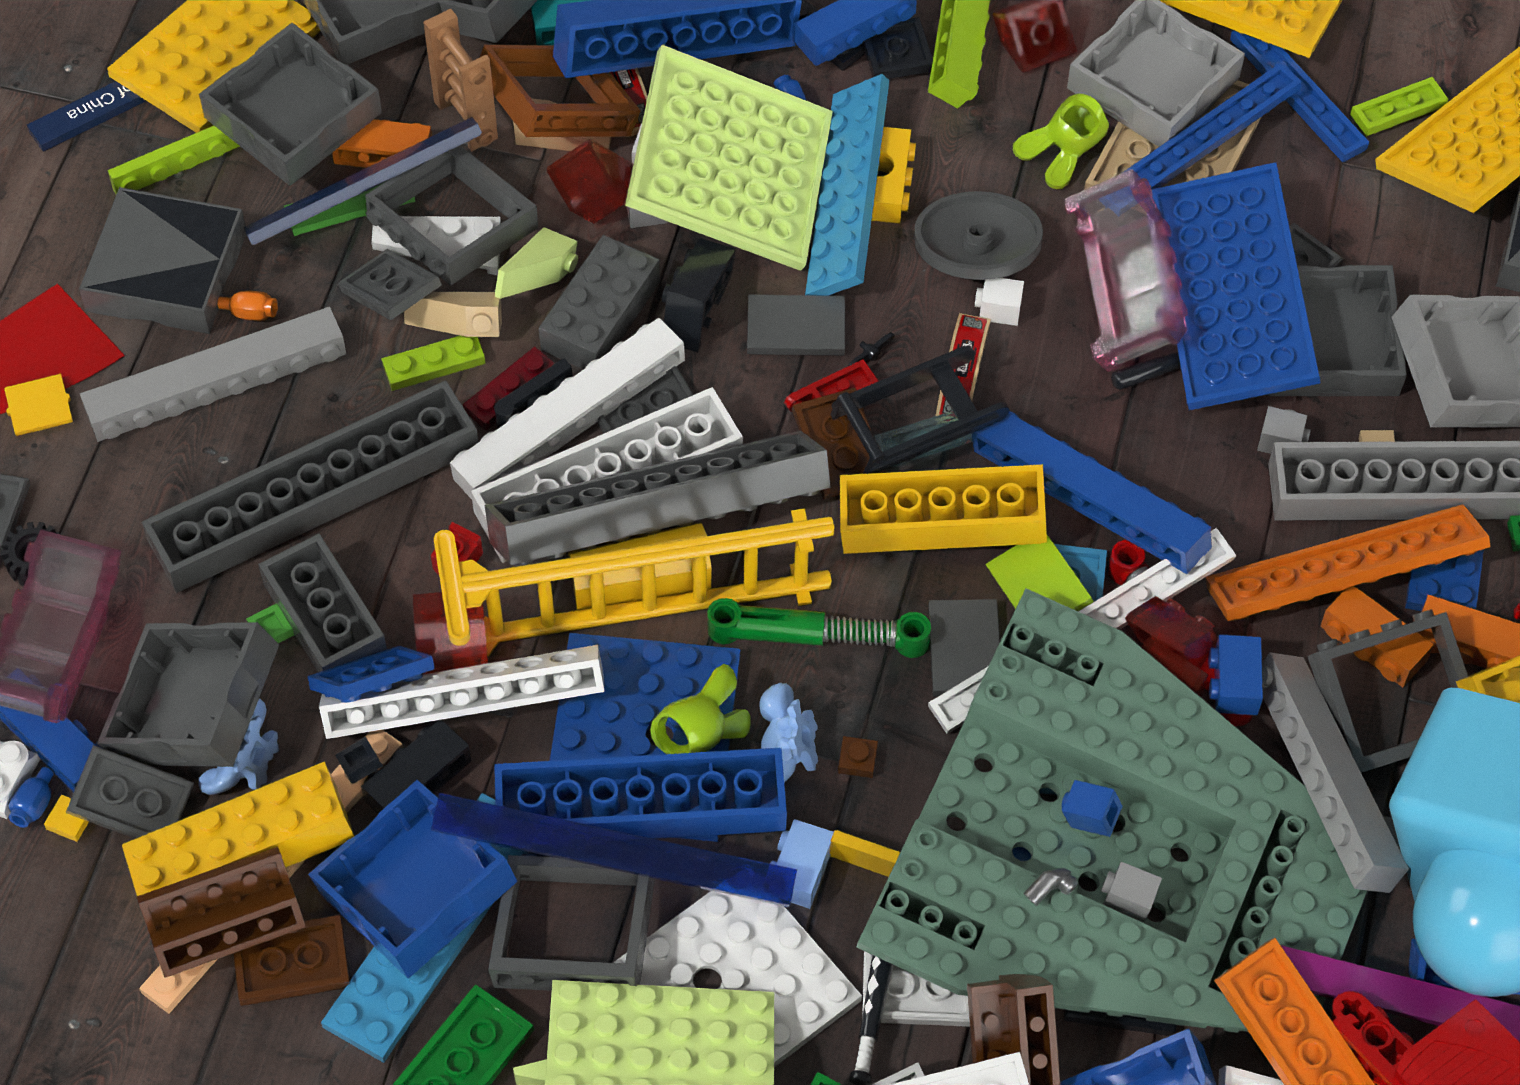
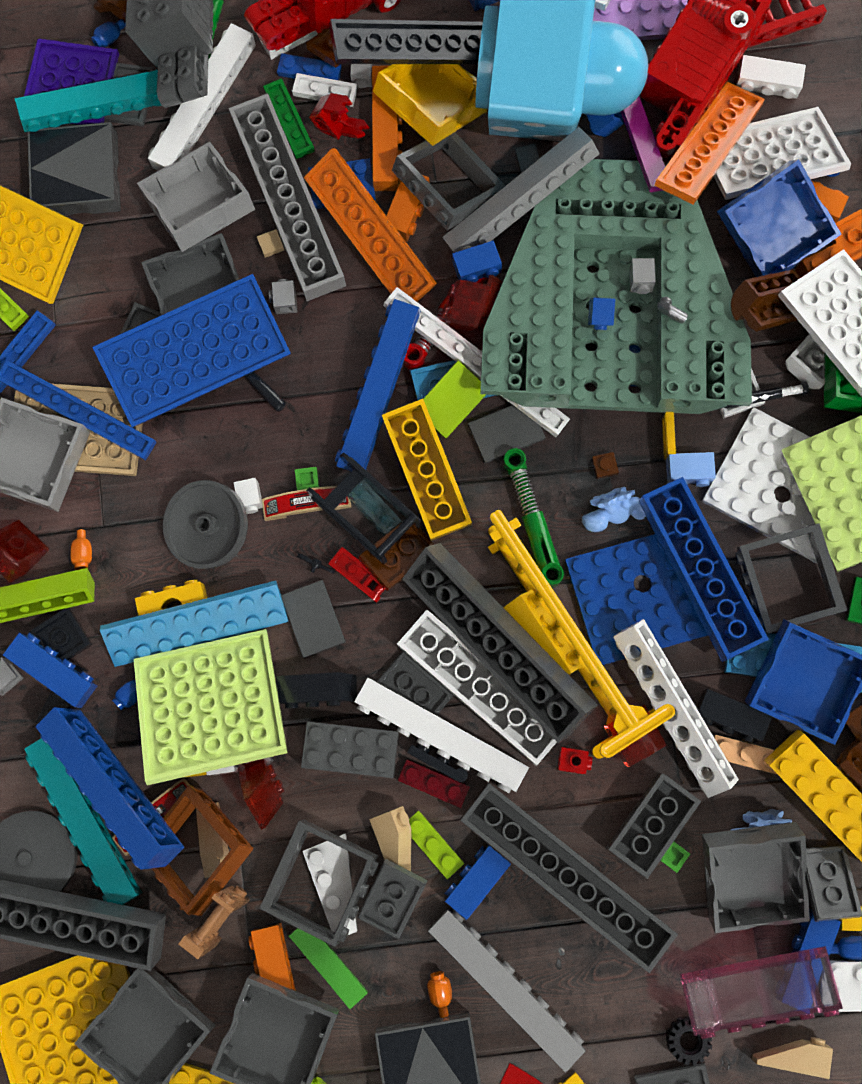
camera: 105 degrees left, 20 degrees up
tile [244,117,482,245] -> none
blue plate [308,646,435,703] -> none
black plate [335,737,383,784] -> none
clear blue plate [431,793,797,907] -> none
yellowish green slope [494,227,578,299] -> none
lime piece [651,664,751,754] -> none
lime piece [1013,93,1109,189] -> none
windscreen [1064,169,1188,372] -> none
none -> orange plant [70,529,92,570]
none -> bright green plate [295,467,319,490]
none -> blue brick [444,845,511,920]

